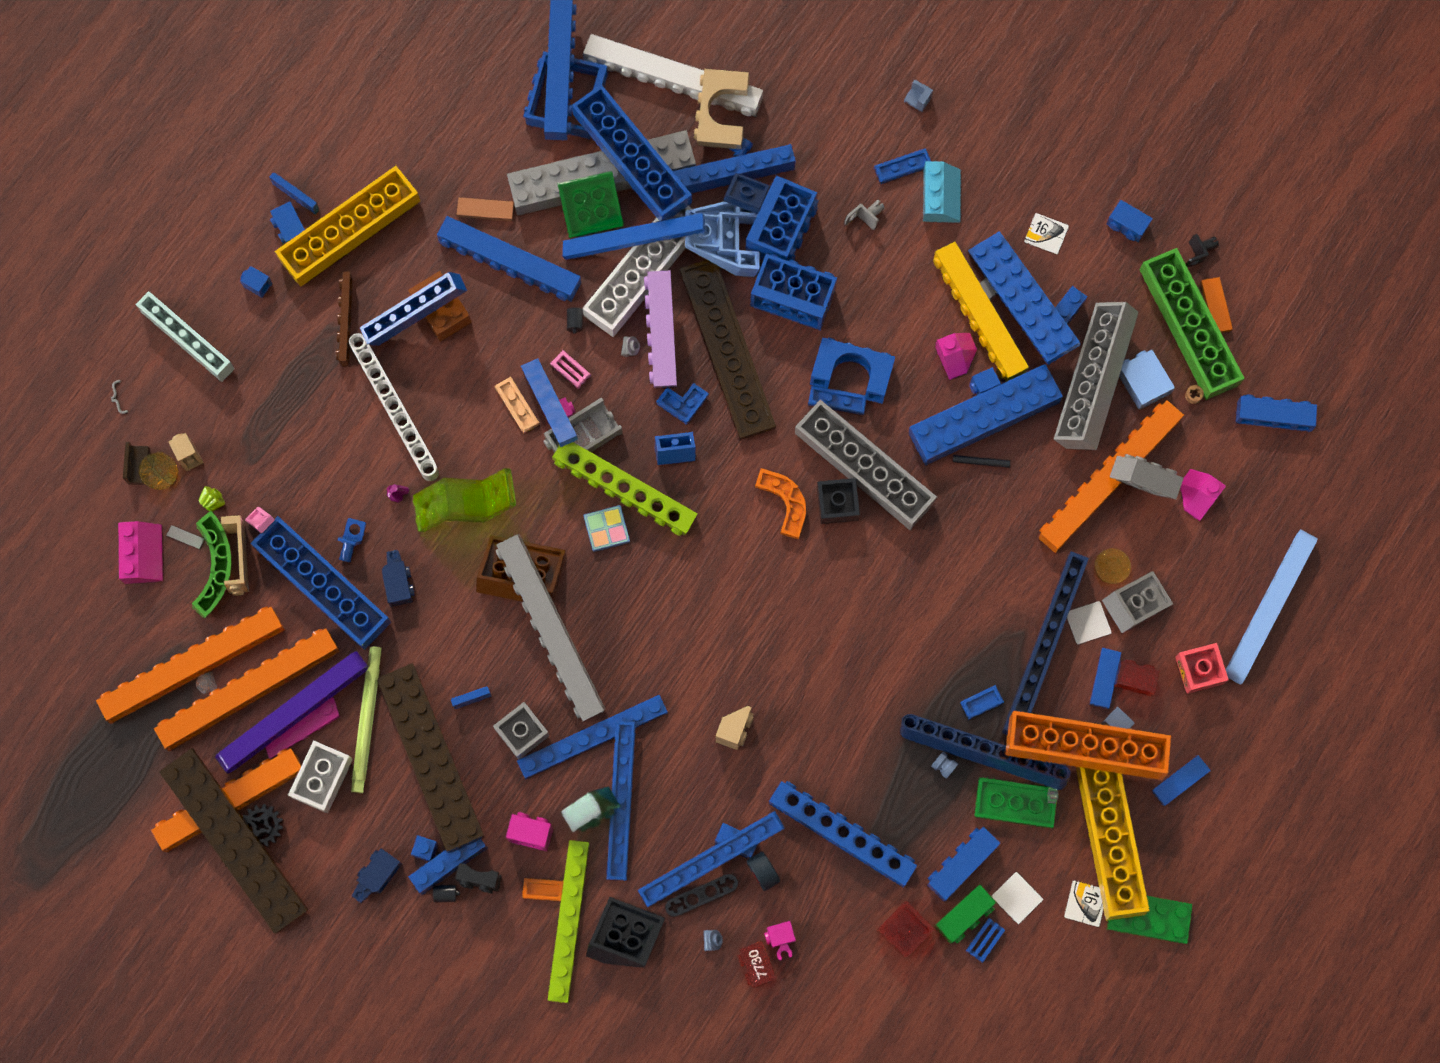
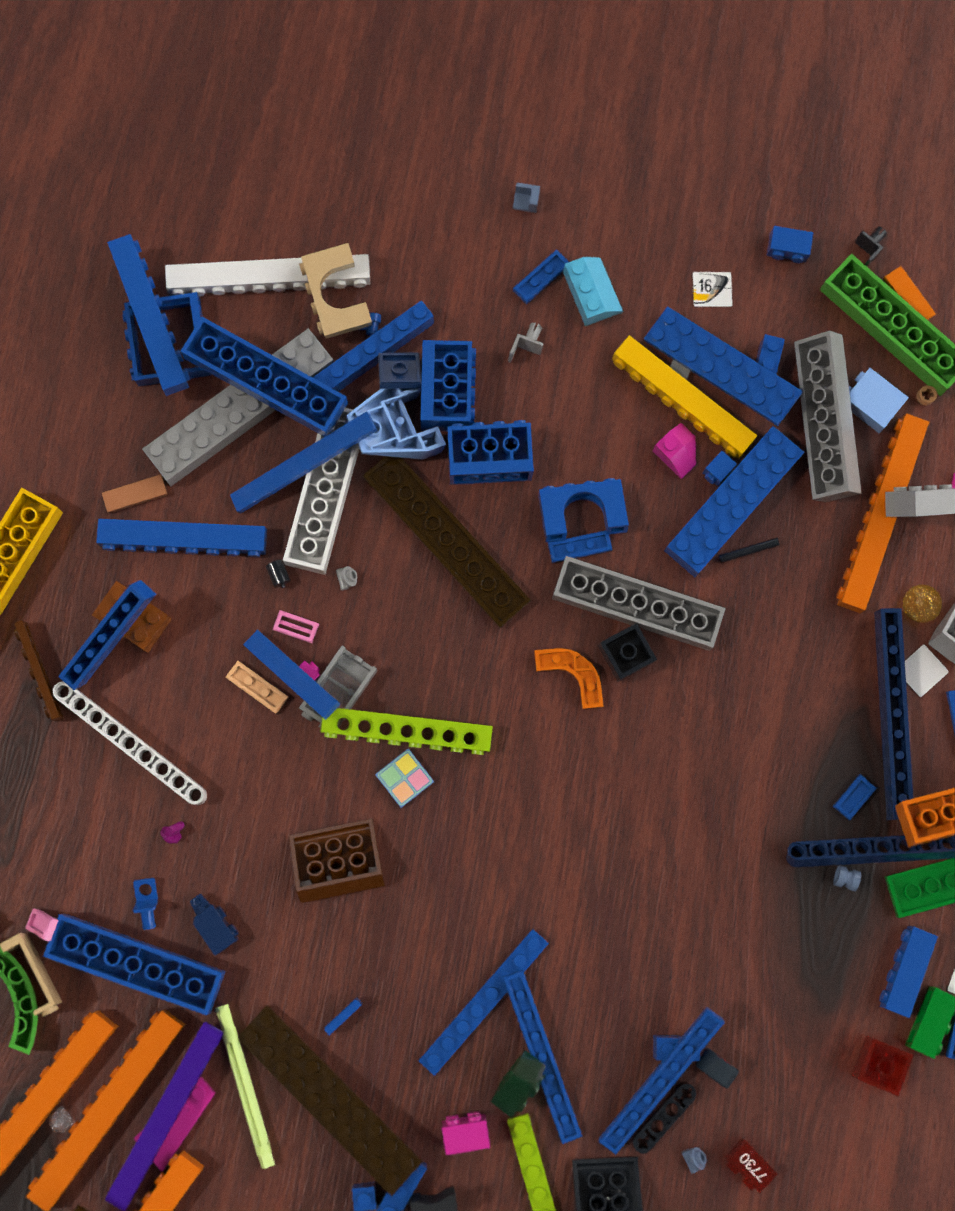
camera: 30 degrees left, 5 degrees up
white brick [288,741,353,813] -> none
clear neon green bracket [413,468,516,532] -> none
light grey brick [493,702,550,760] -> none
light grey brick [496,534,605,721] -> none
orange tile [522,878,564,901] -> none
green plate [557,171,624,238] -> none
lavender brick [644,270,677,388] -> none
blue brick [655,432,696,465] -> none
blue plate [656,383,709,425] -> none
tan slope [716,706,754,750] -> none
dark pink brick [764,921,796,961] -> none
blue brick [769,781,917,888] -> none

